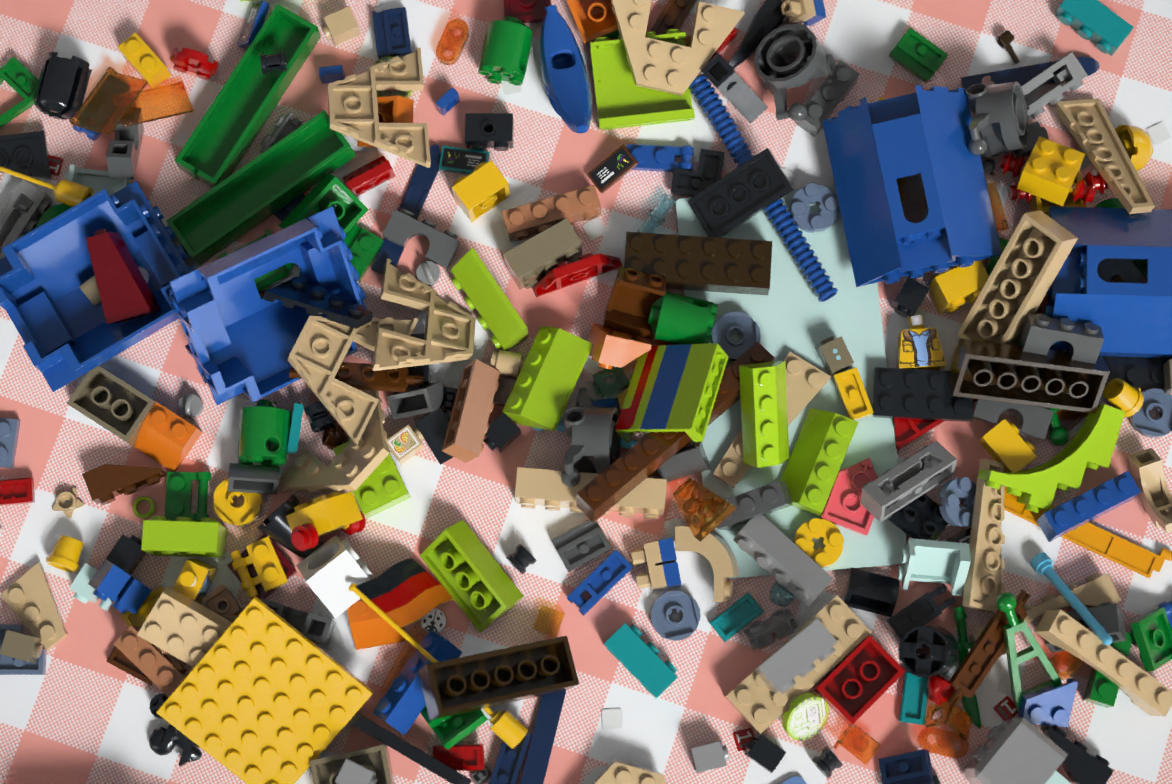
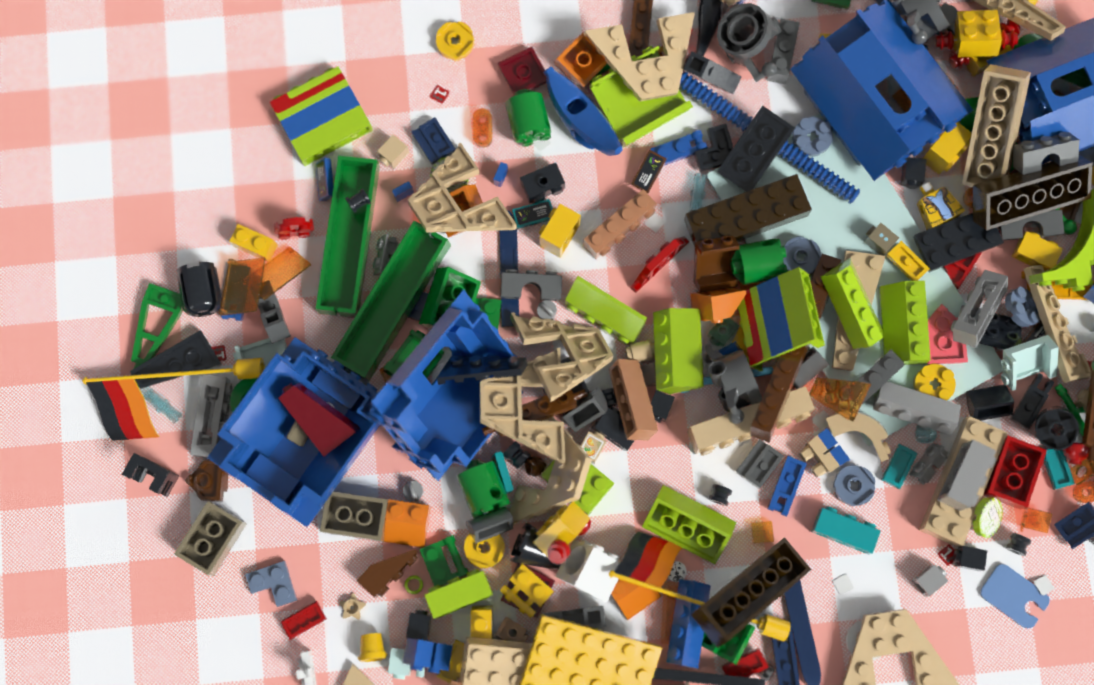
camera: 25 degrees left, 0 degrees up
red bracket [342,156,395,197] -> none
dark tan brick [503,218,582,290] -> none

